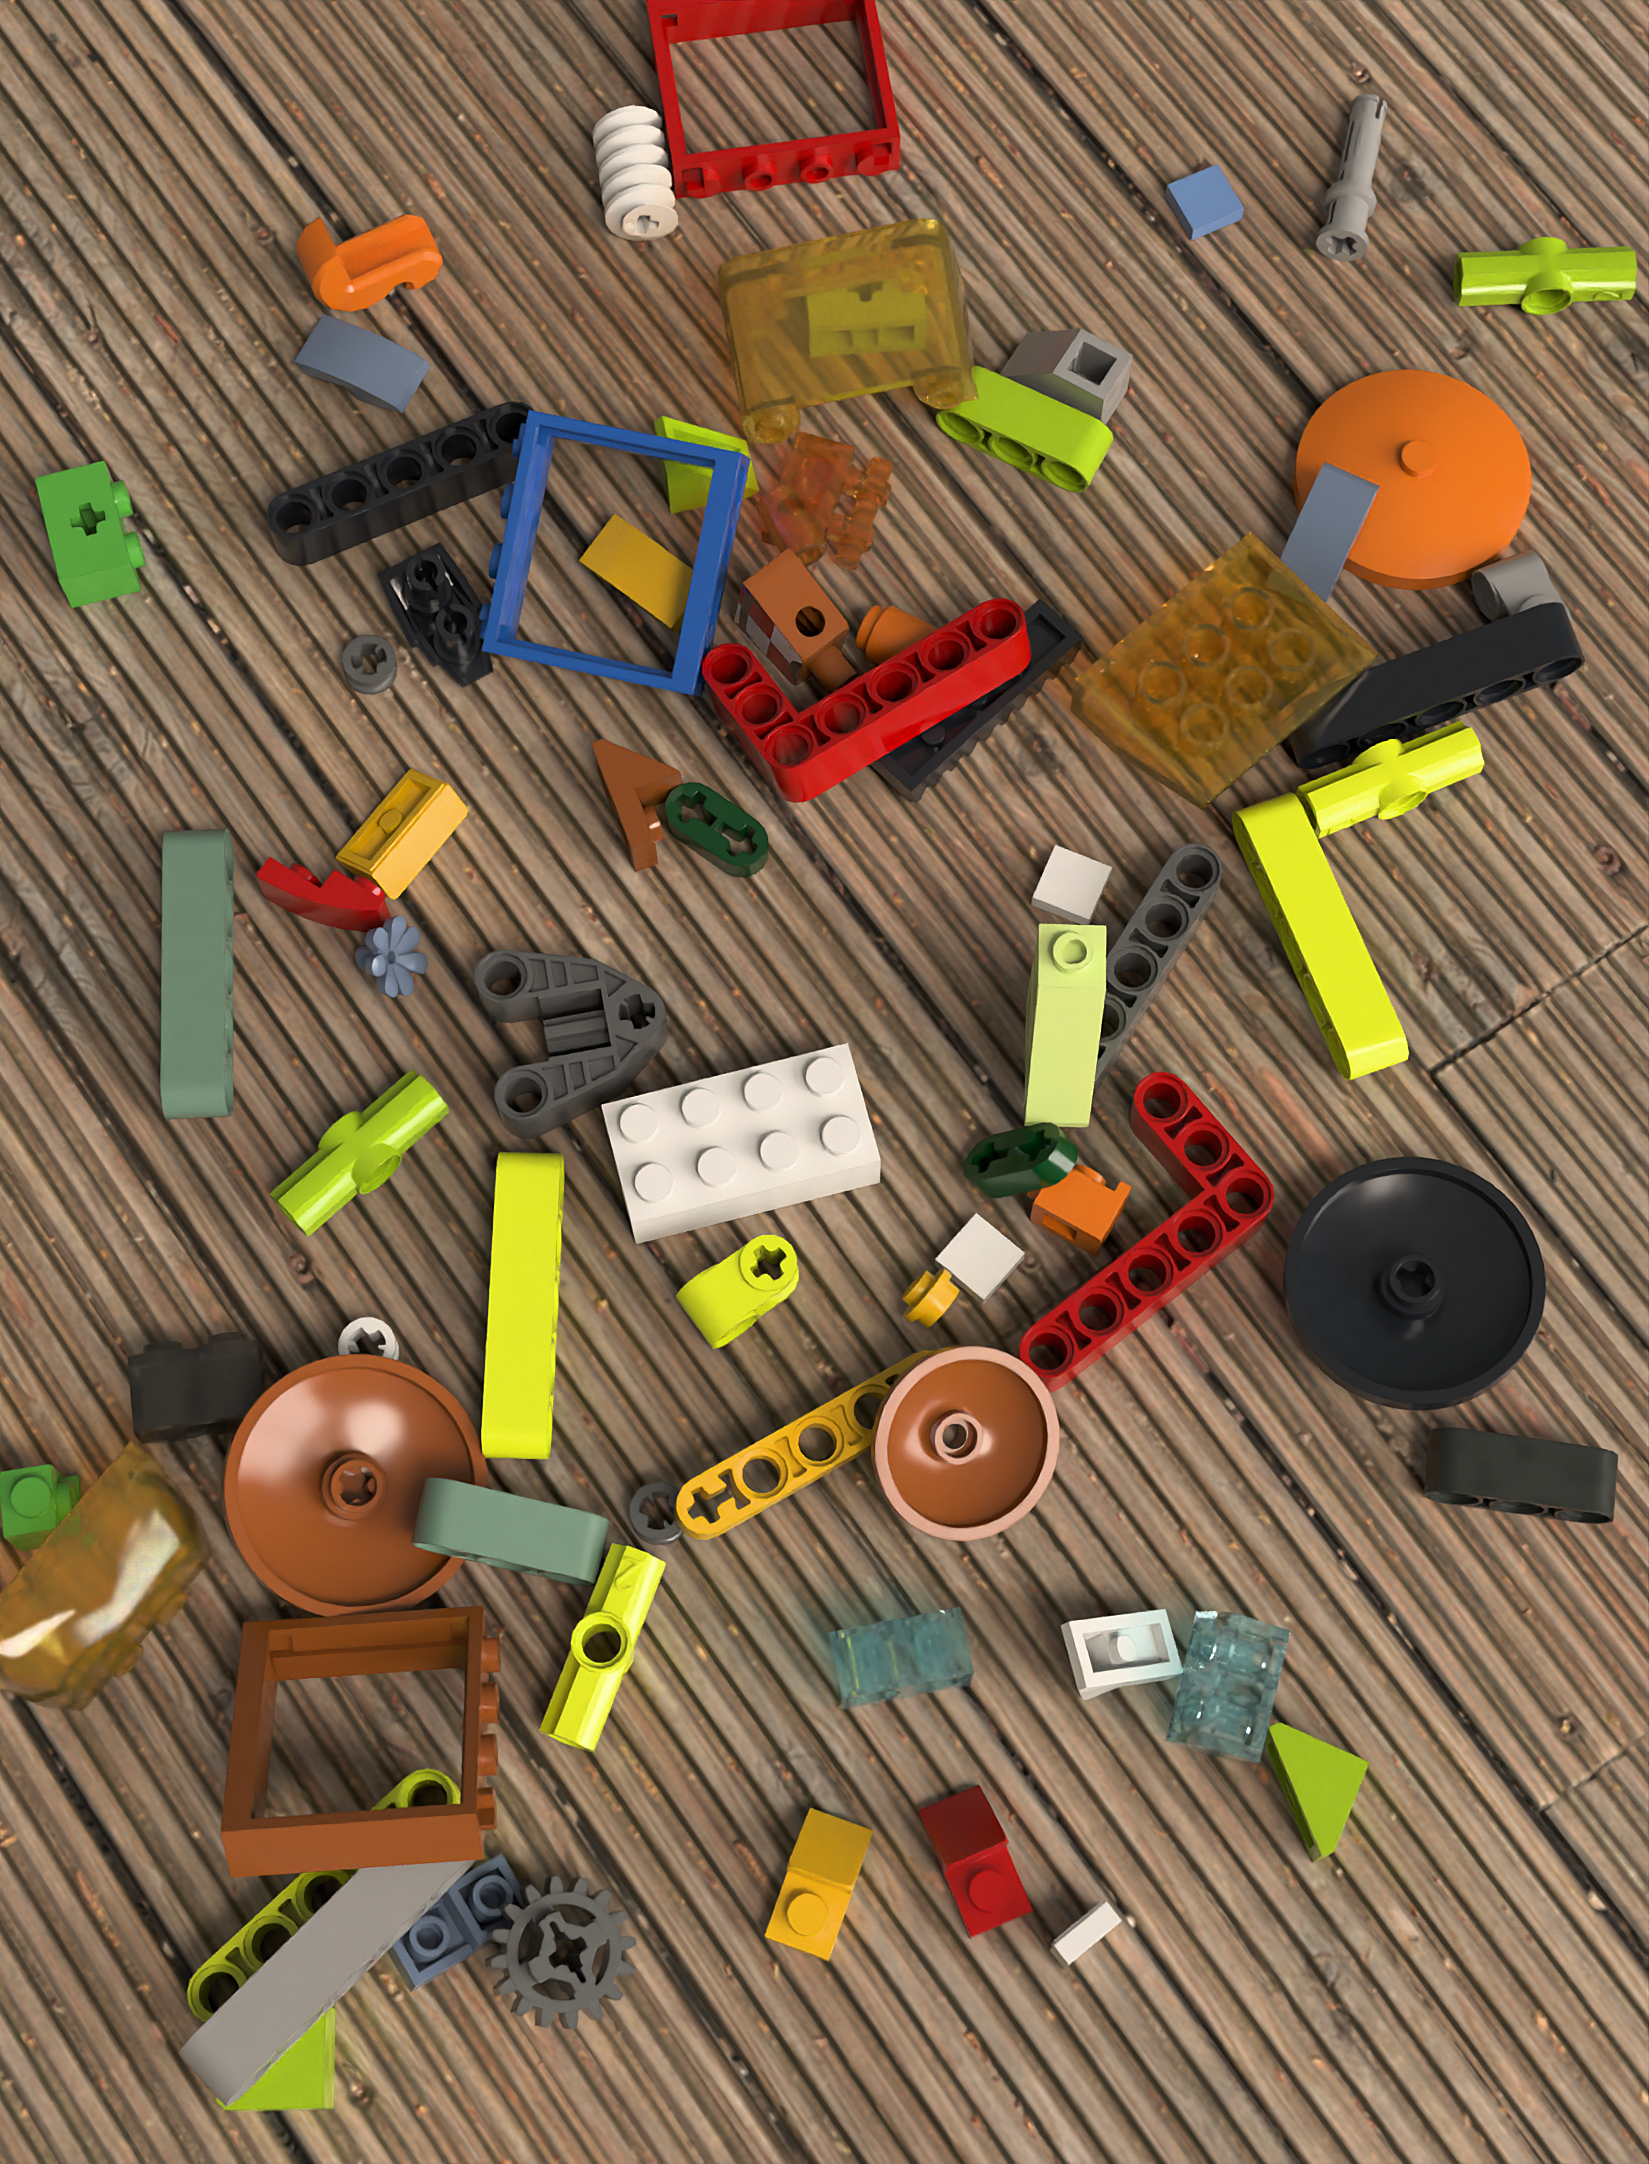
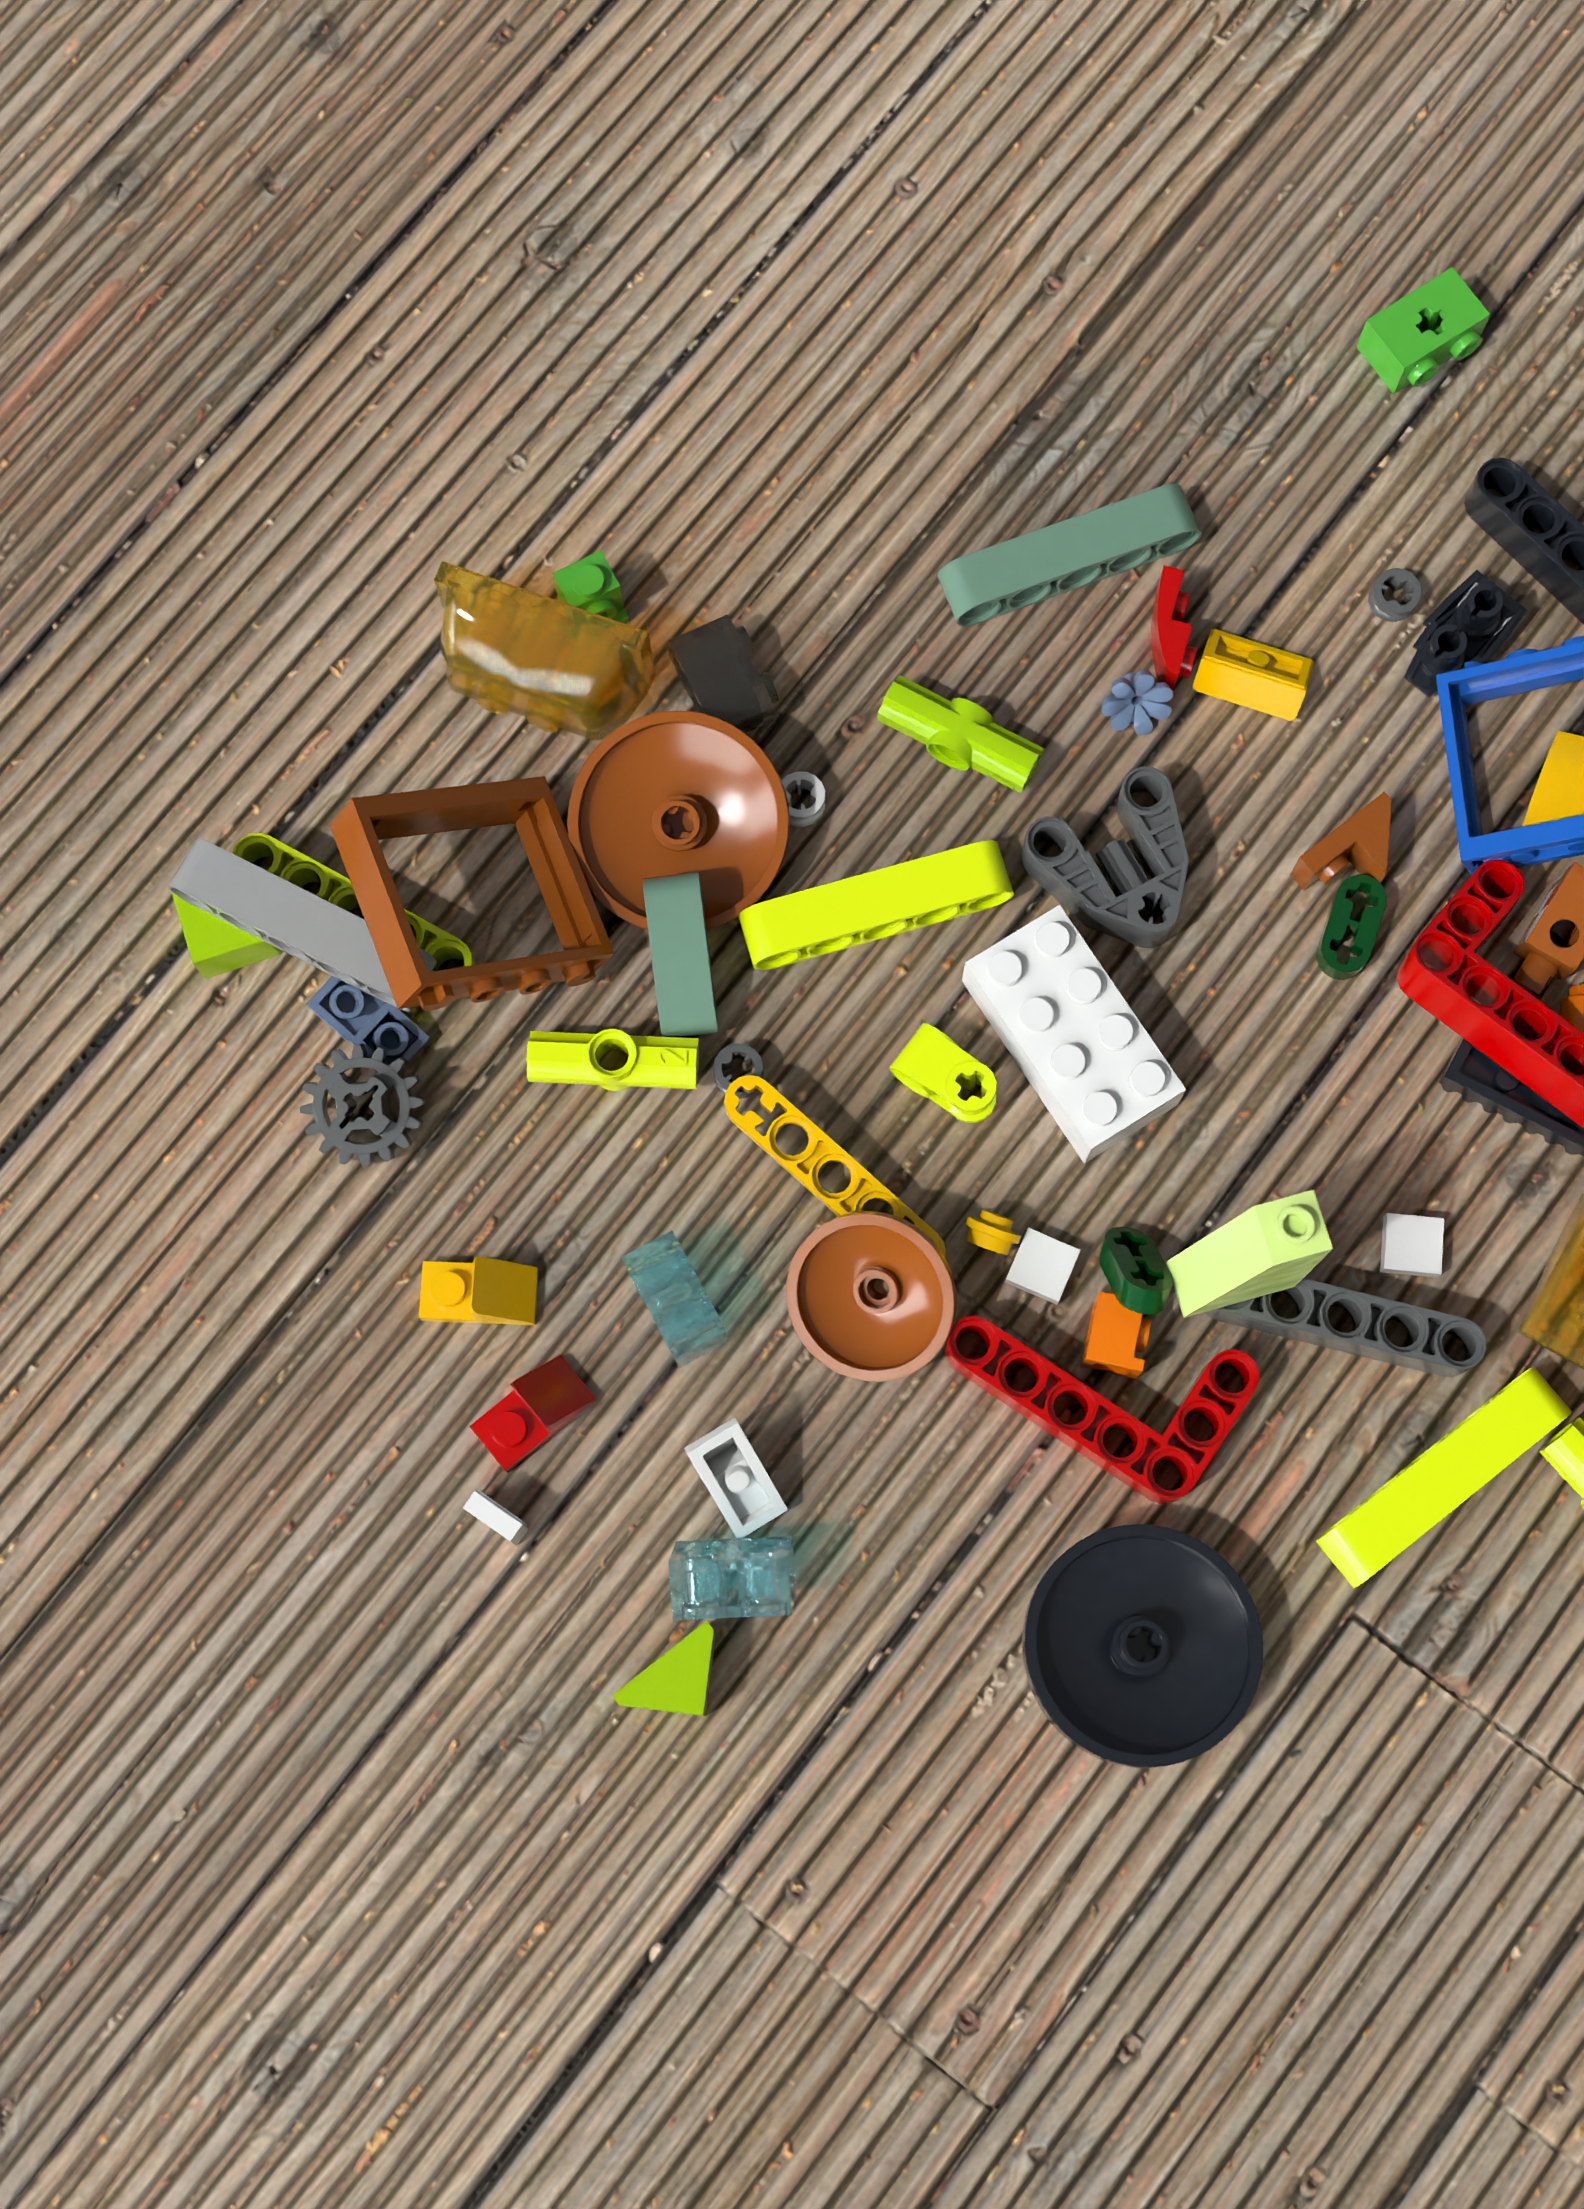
camera: 75 degrees right, 5 degrees up
pearl dark grey beam [1424,1427,1618,1524] -> none

